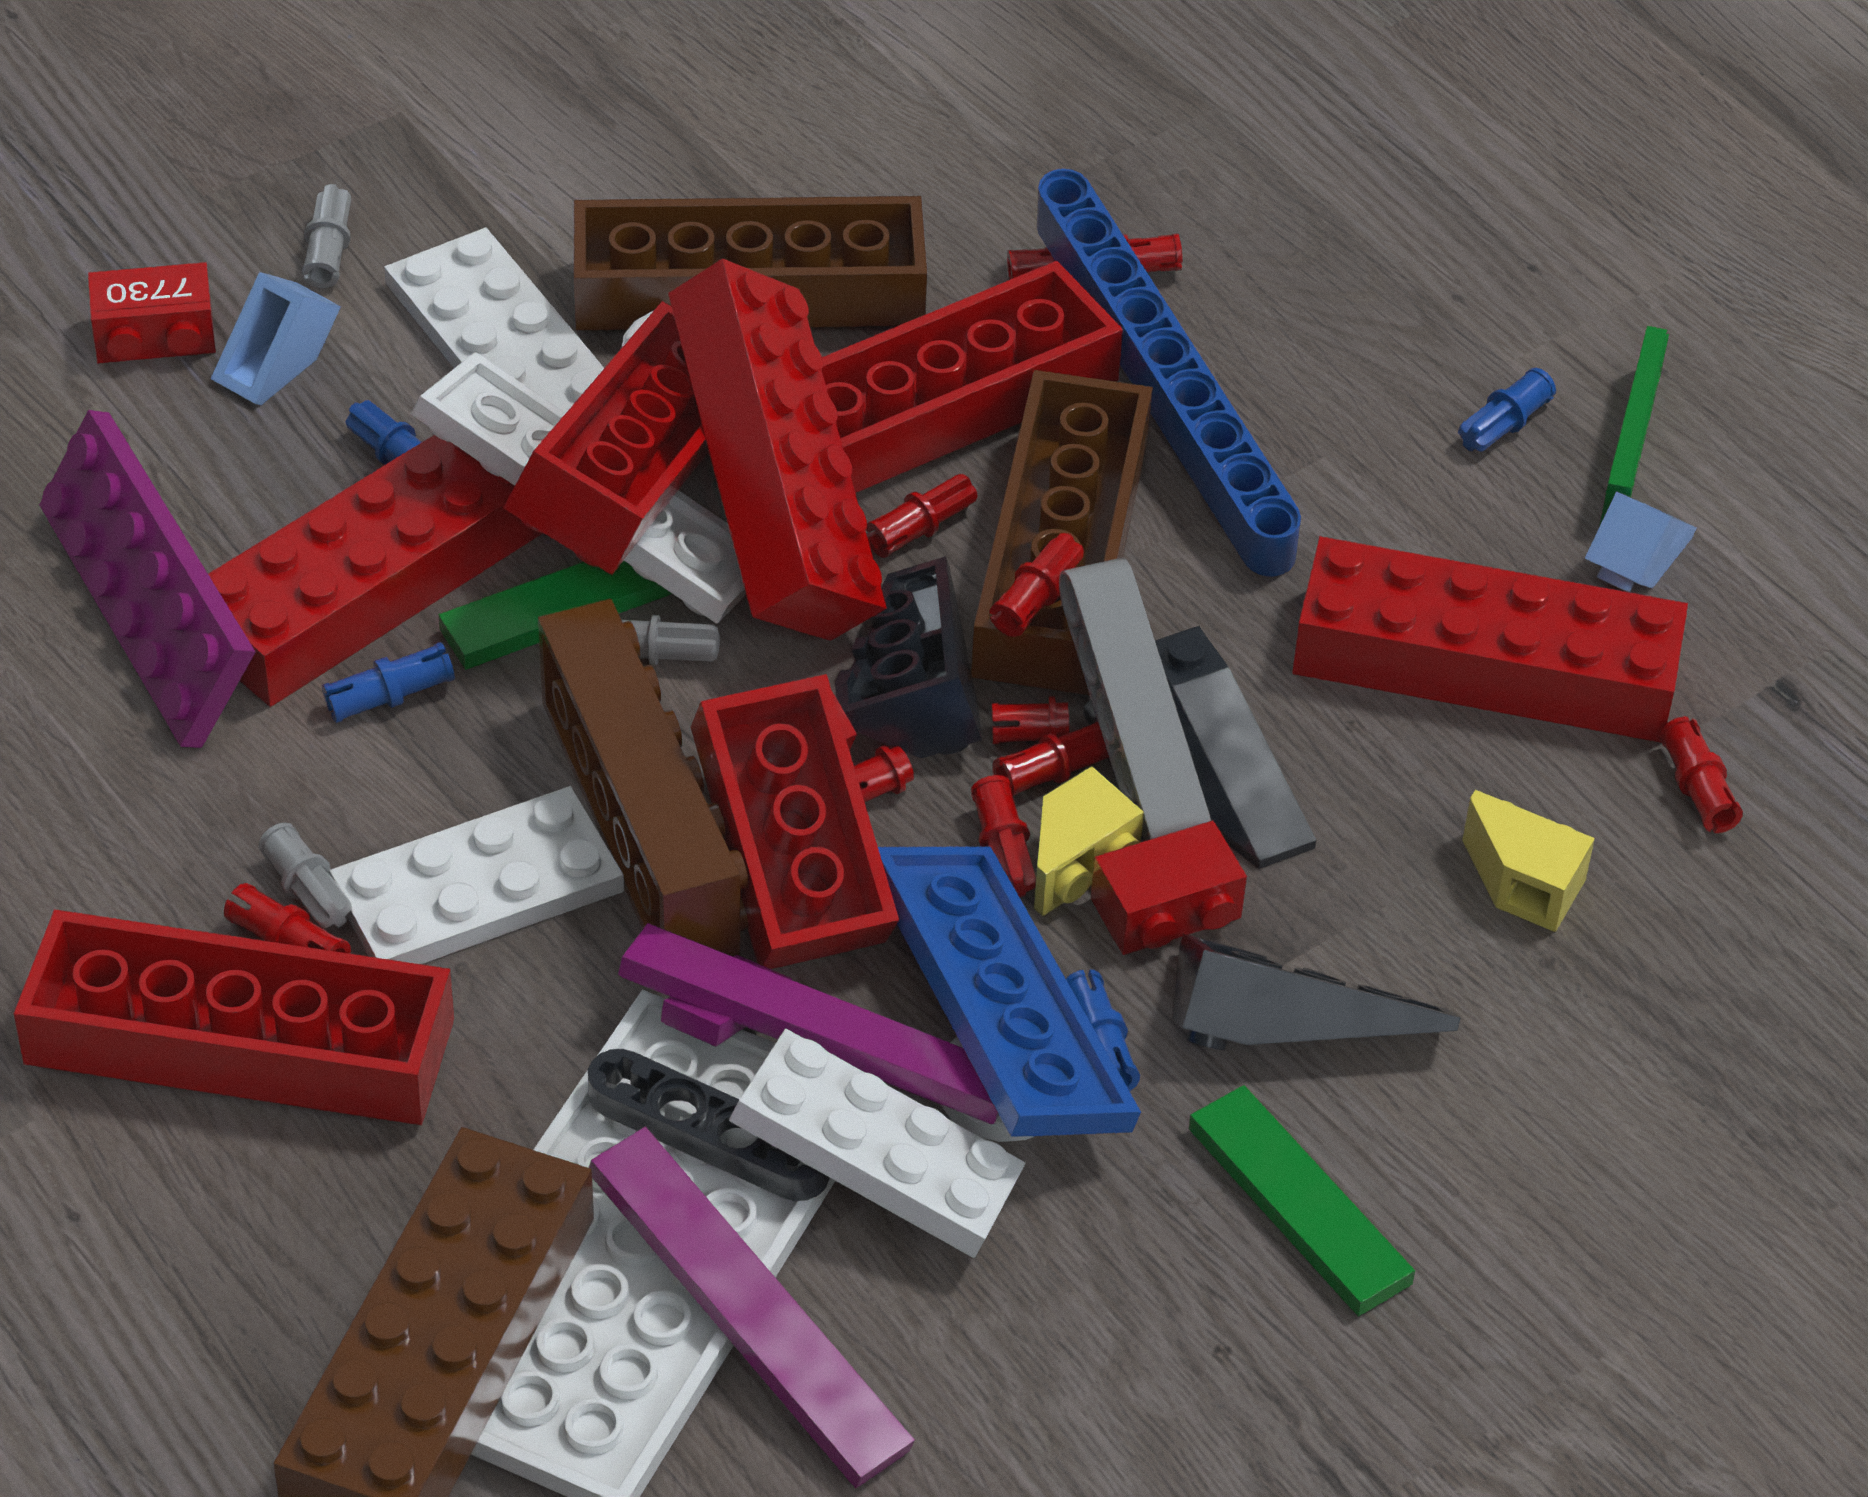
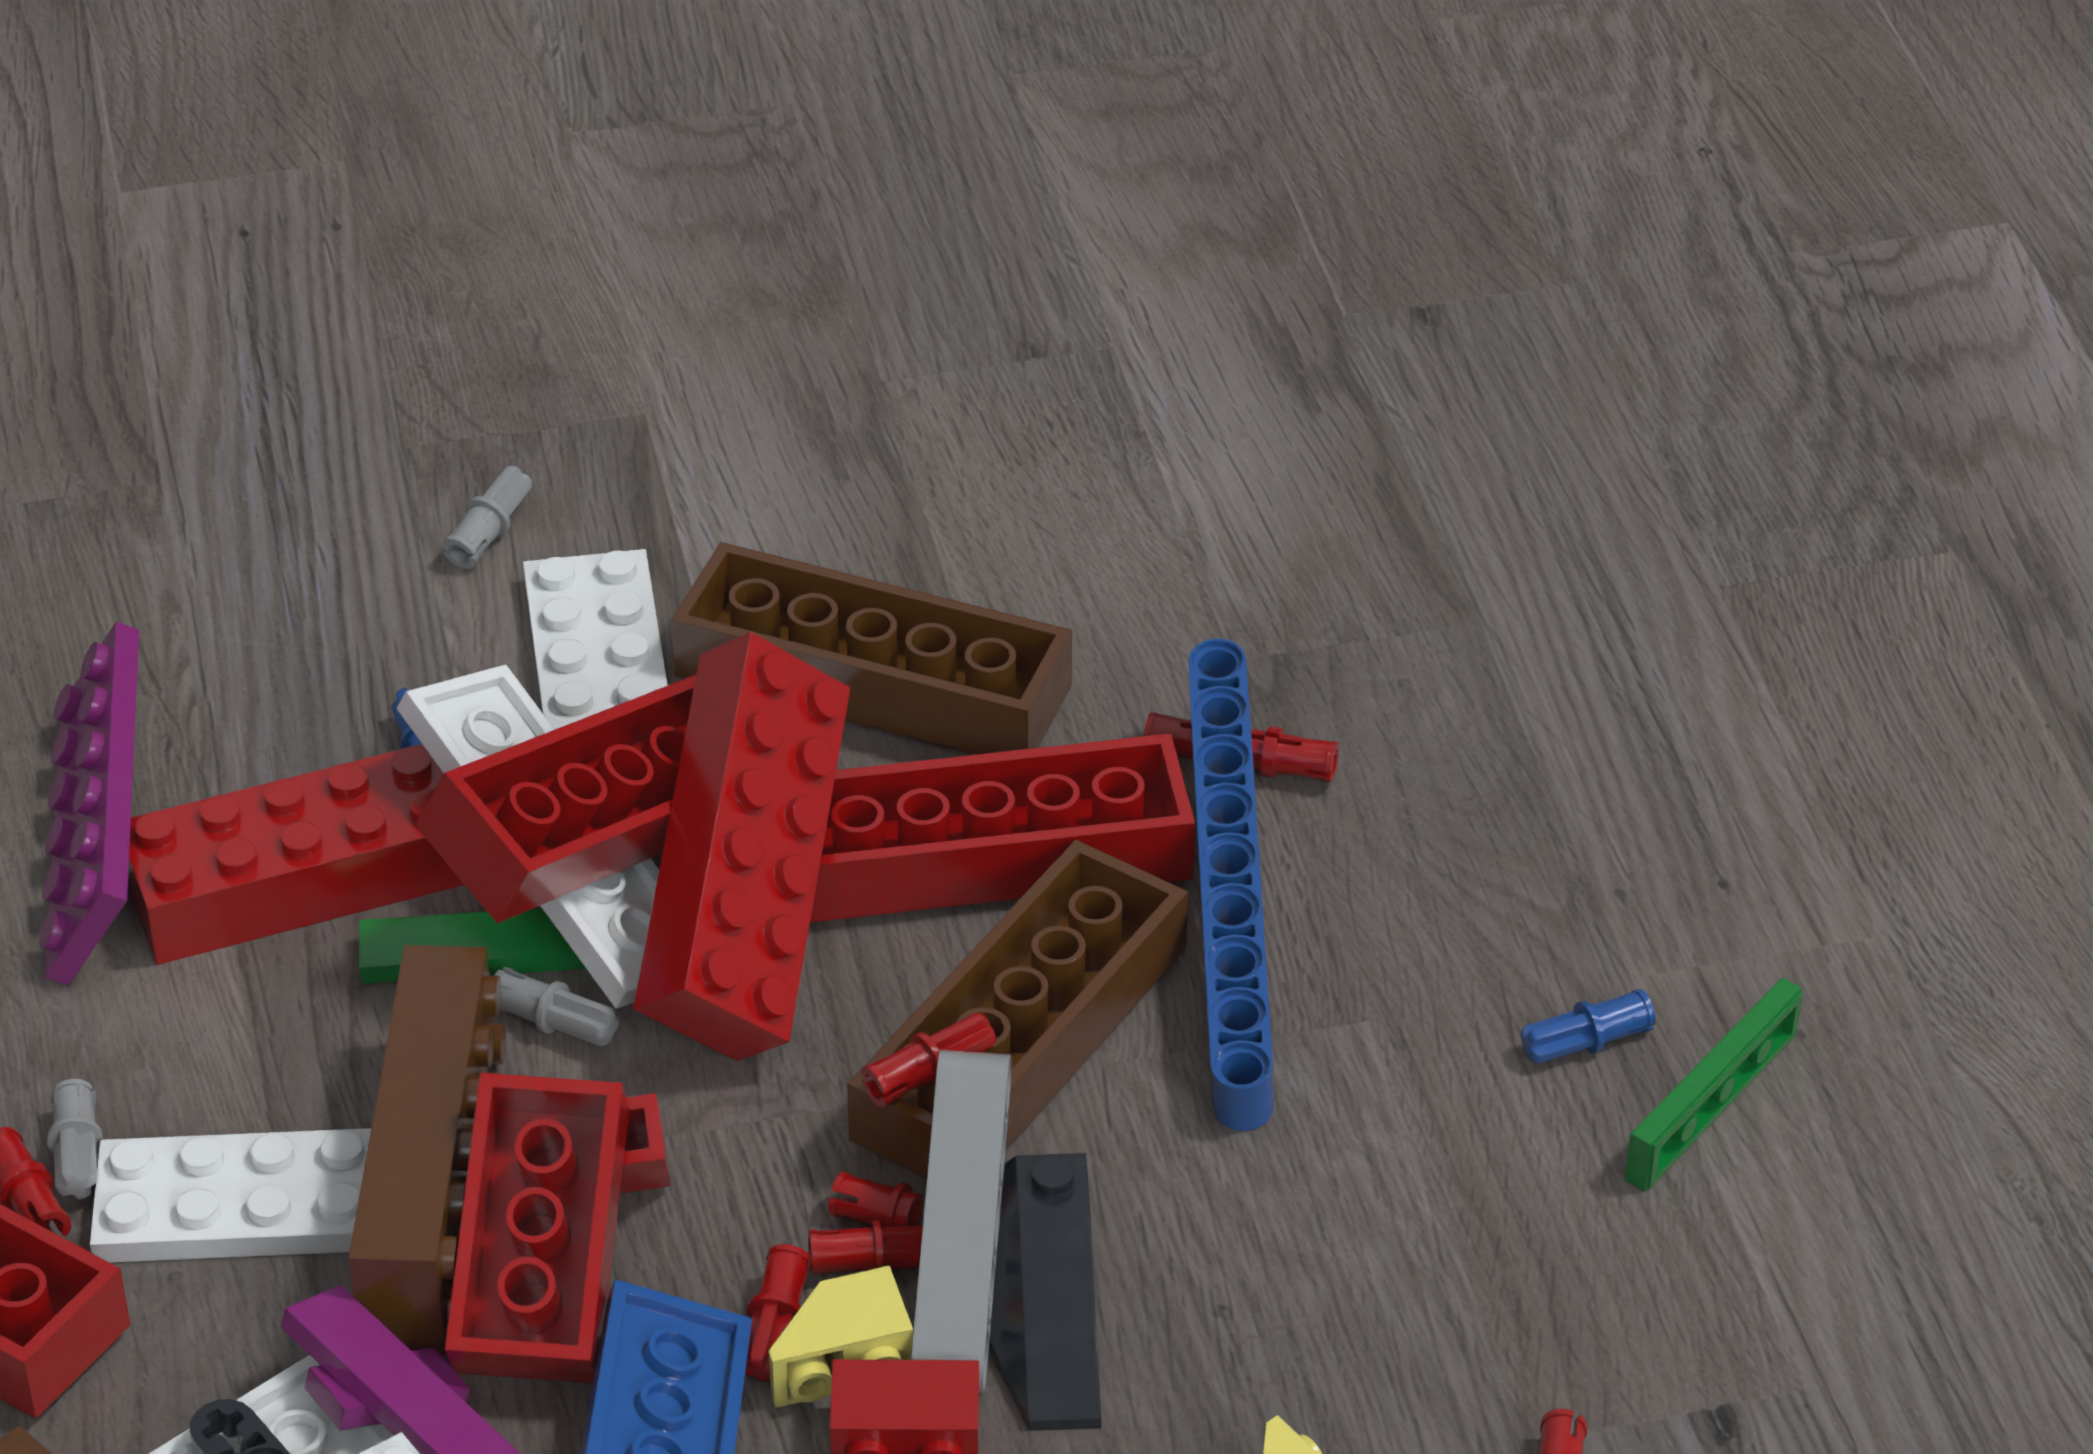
camera: 25 degrees right, 5 degrees down
red brick [88,262,216,364] -> none
light blue slope [211,272,341,405] -> none
blue pin [322,642,455,723] -> none
black wedge [835,556,982,759] -> none
red pin [854,745,914,802] -> none
red axle [866,474,978,558] -> none
red brick [1292,536,1688,743] -> none
light blue slope [1585,492,1697,592] -> none

